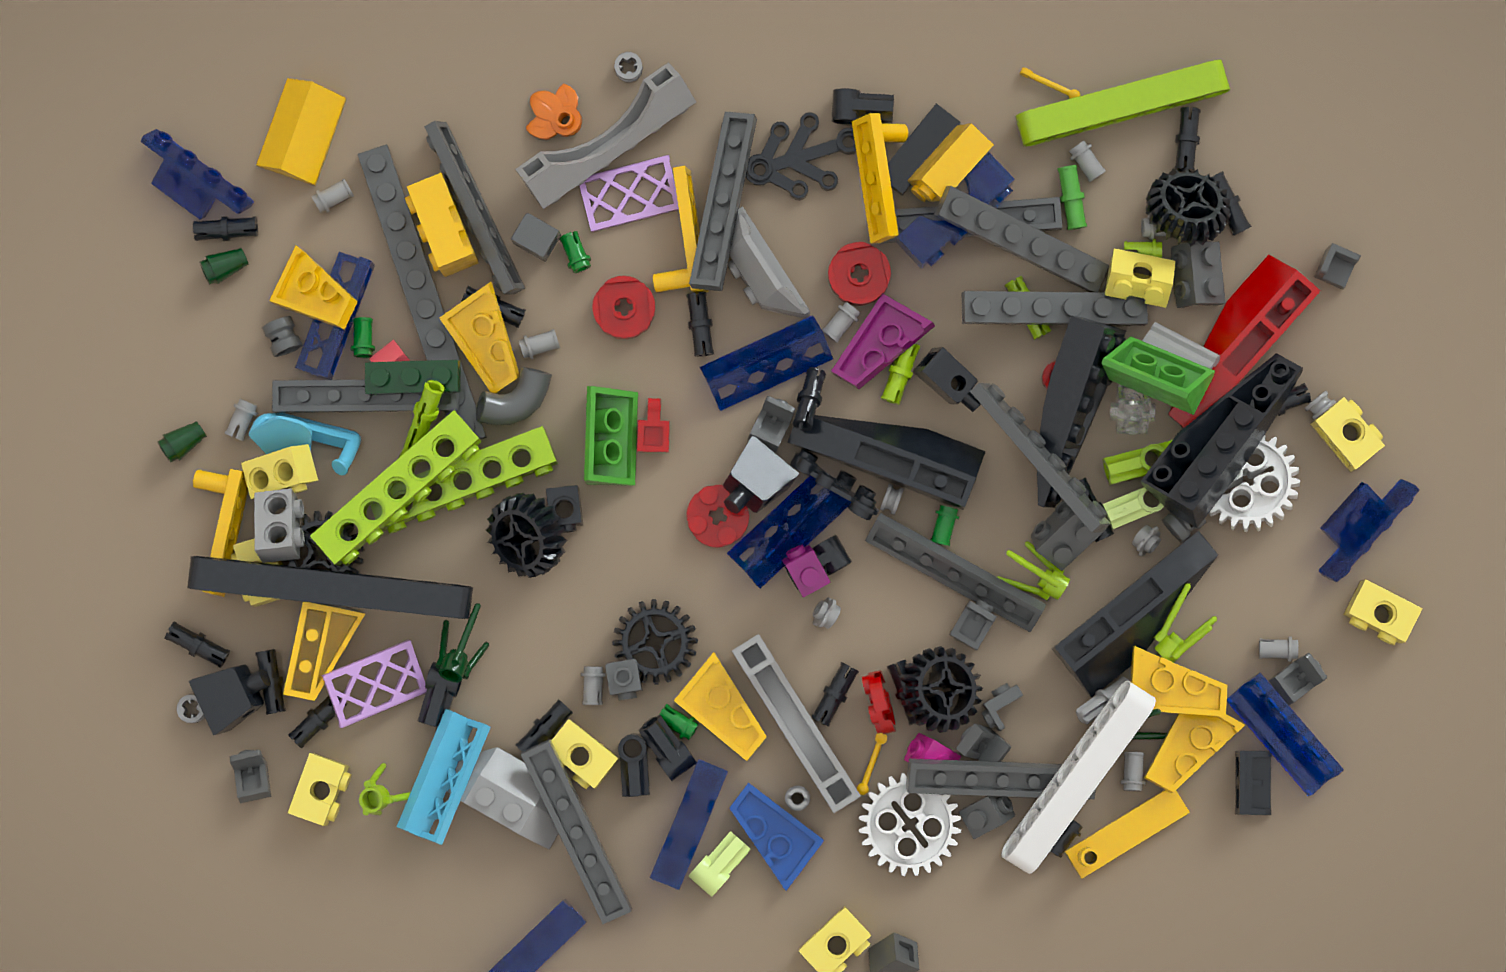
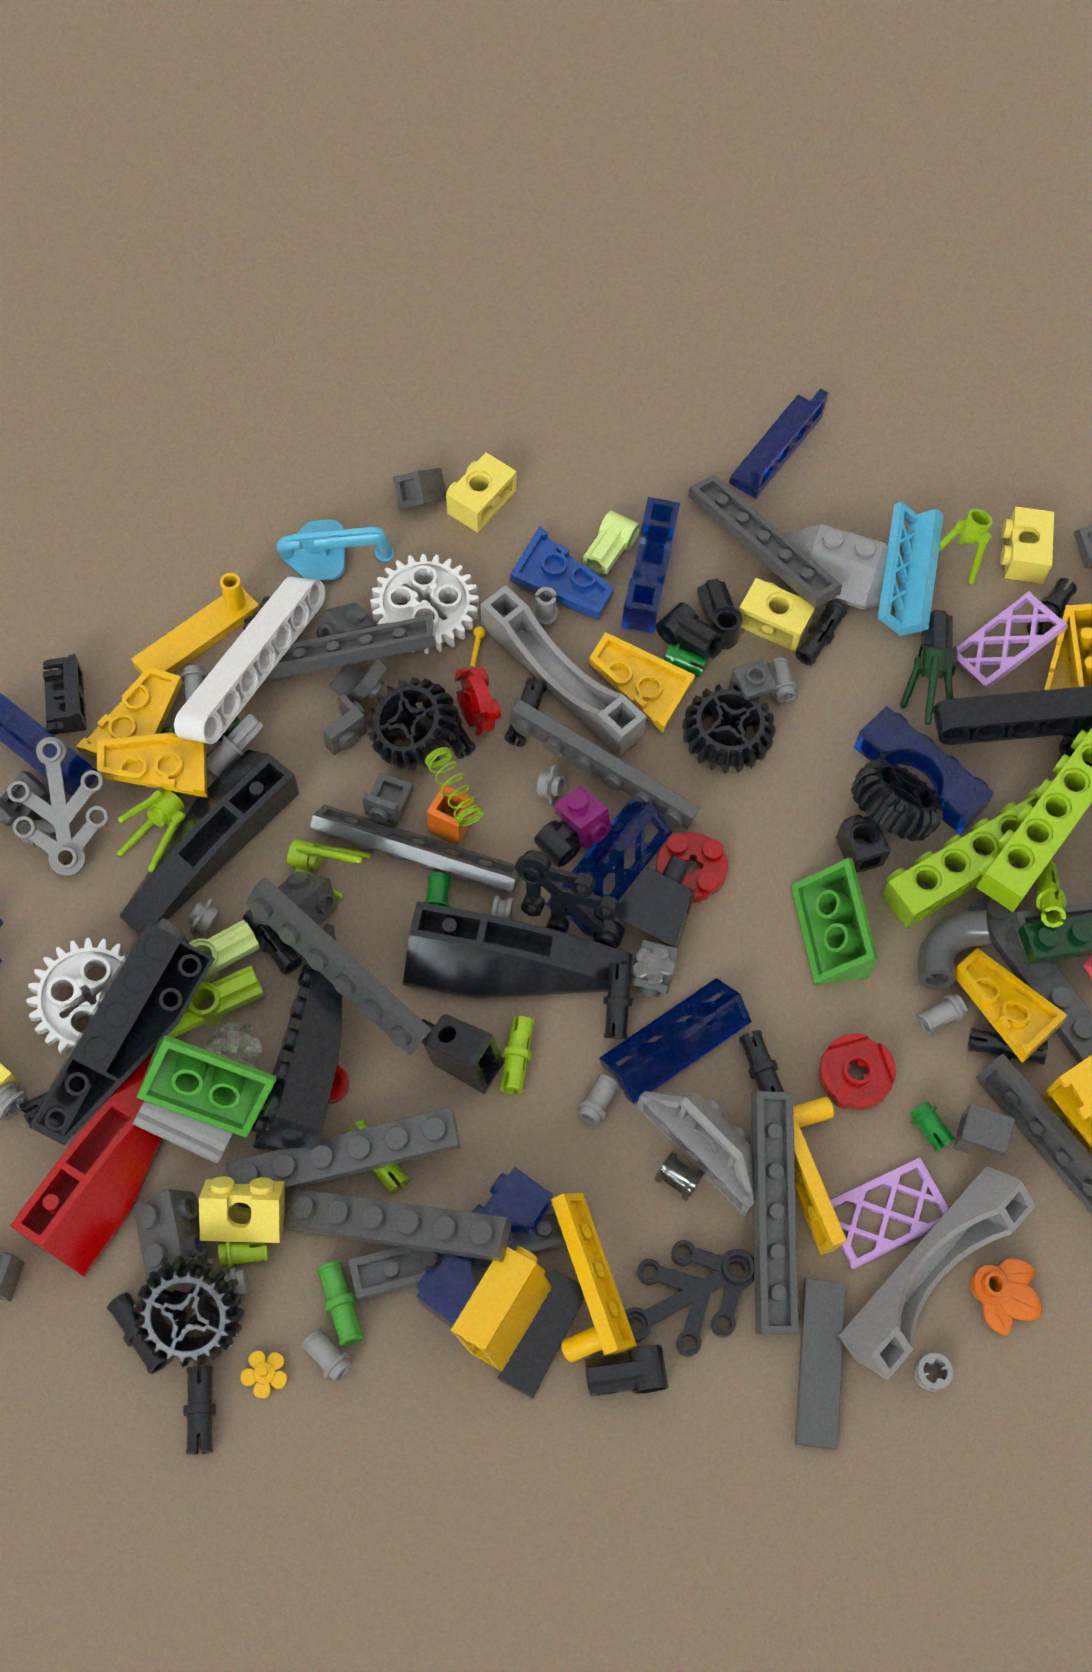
camera: 160 degrees right, 20 degrees down
red plate [637,398,670,453] -> none
red plate [828,242,891,306] -> none
magenta wing [831,293,935,389] -> none
dark pink bracket [904,733,961,762] -> none
lime beam [1015,59,1230,147] -> none
yellow hinge [1020,67,1081,99] -> none
none -> light grey plant [7,737,109,876]
none -> yellow plant [240,1351,288,1399]
none -> medium azure piece [276,519,394,582]
none -> lime piece [425,747,484,826]
none -> orange brick [426,785,475,845]
none -> dark grey plate [509,699,700,829]
none -> clear plant [632,946,675,985]
none -> clear smoke bush [654,1151,705,1202]
none -> dark grey tile [795,1278,845,1450]
none -> clear blue arch [854,706,995,835]

